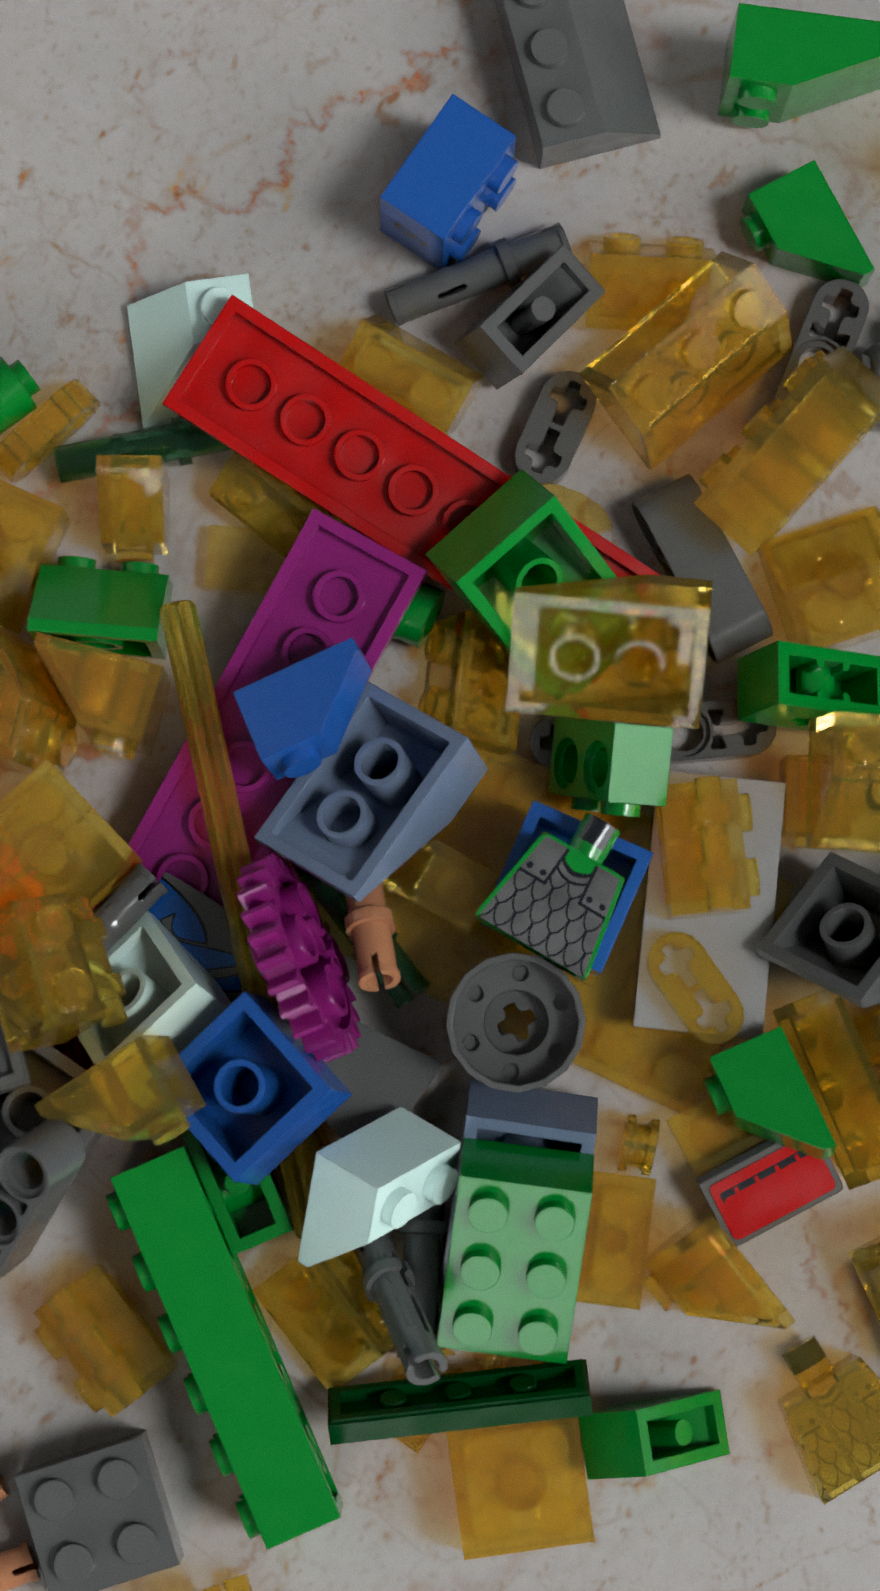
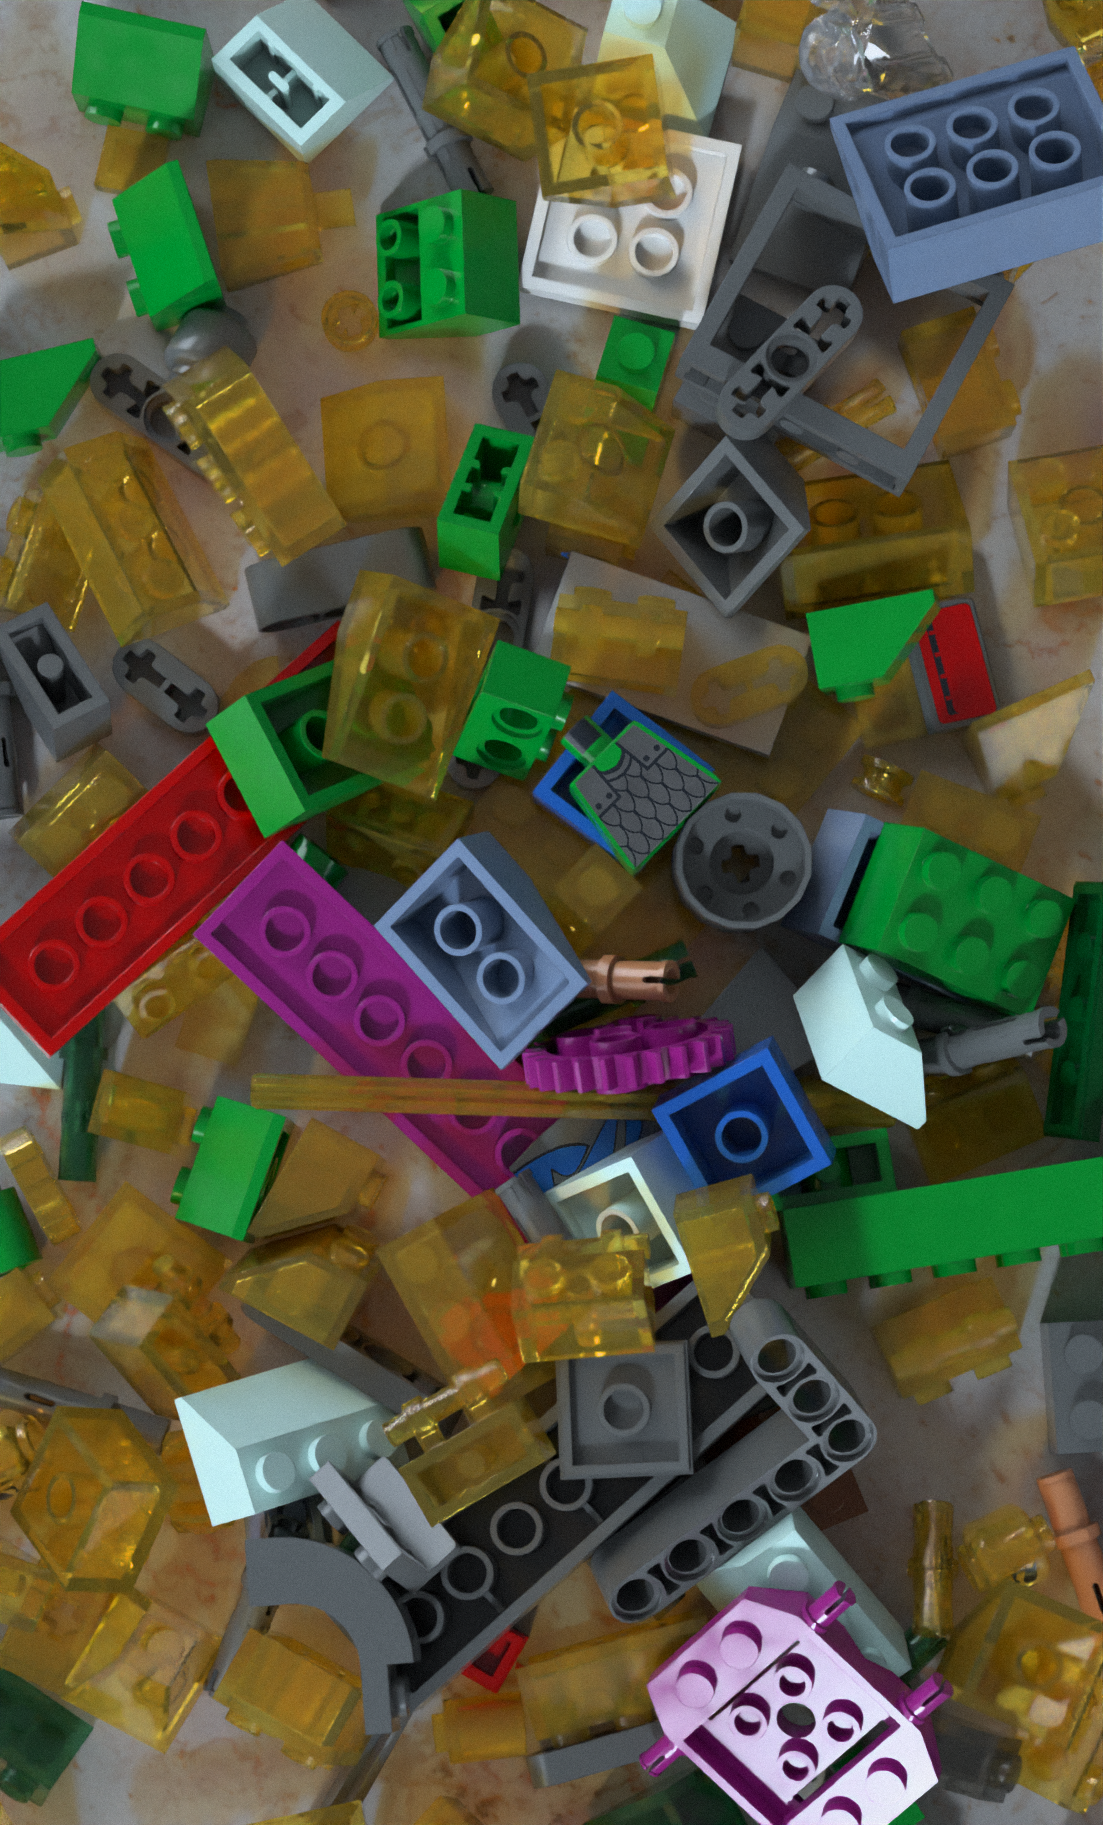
camera: 65 degrees left, 0 degrees up
blue slope [233,637,372,780] -> none

